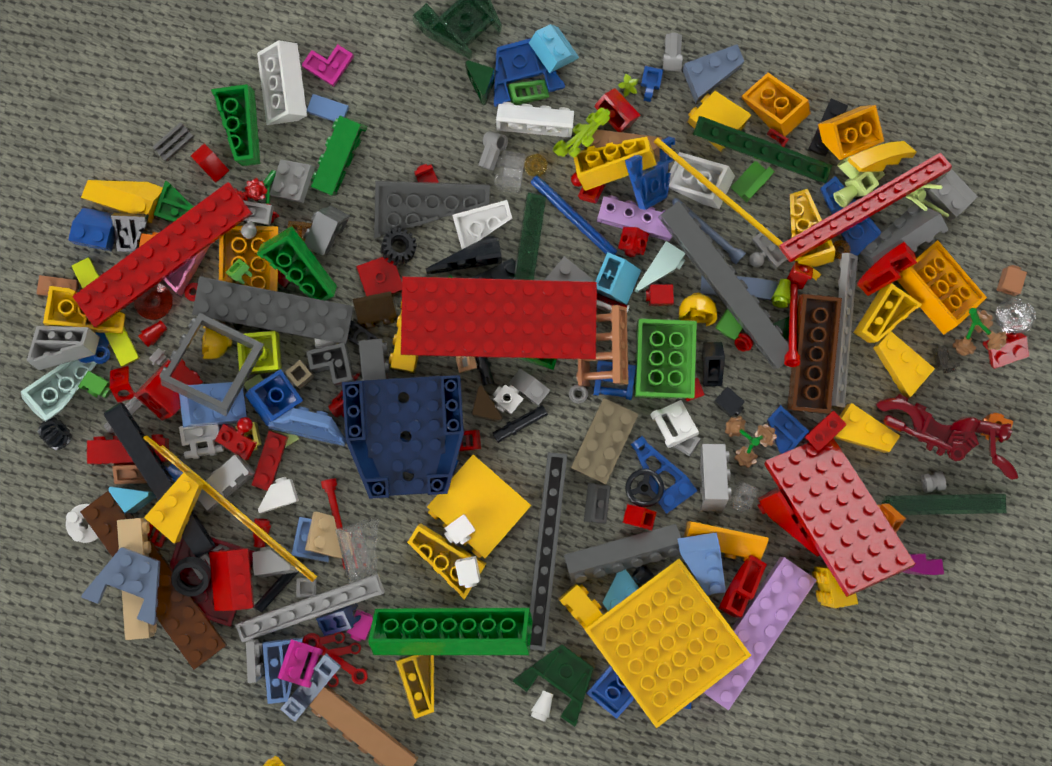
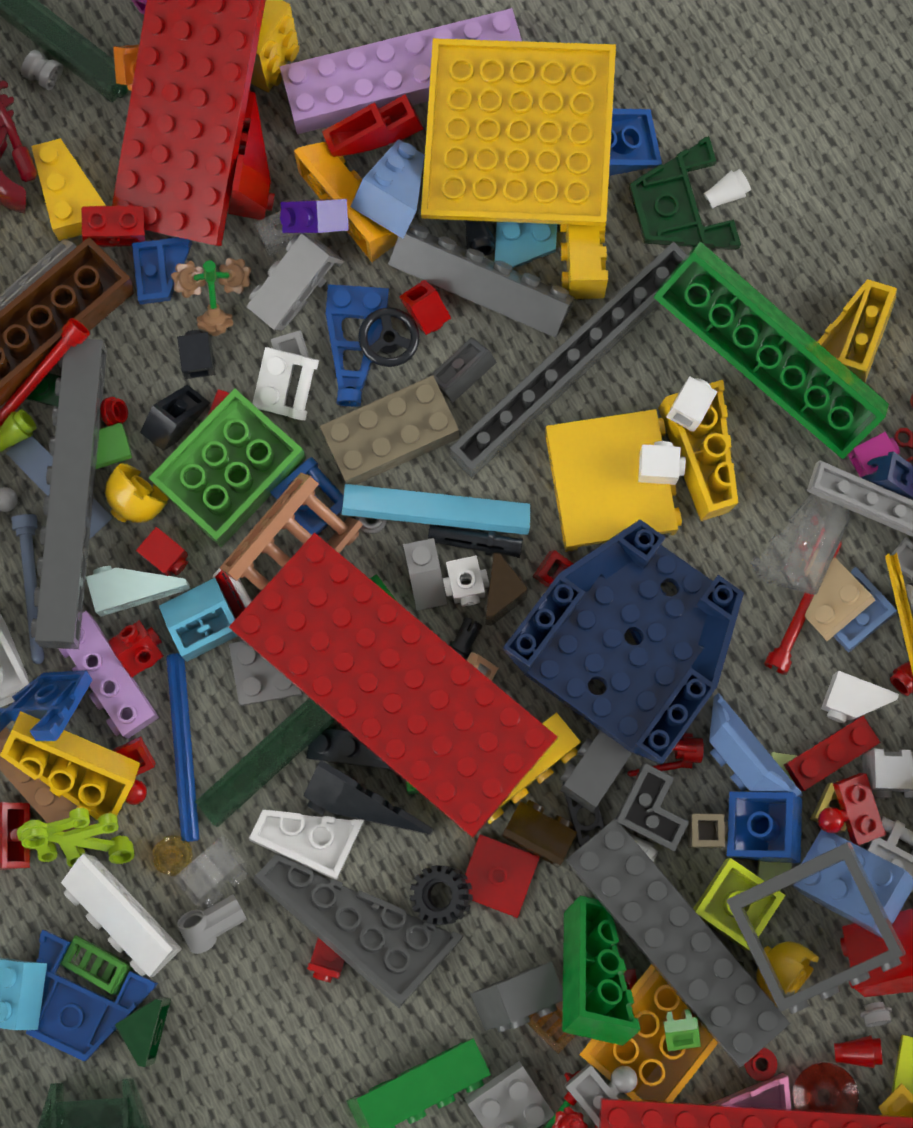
camera: 135 degrees left, 5 degrees down
none -> dark purple brick [280,199,349,233]
none -> medium azure tile [342,484,530,535]

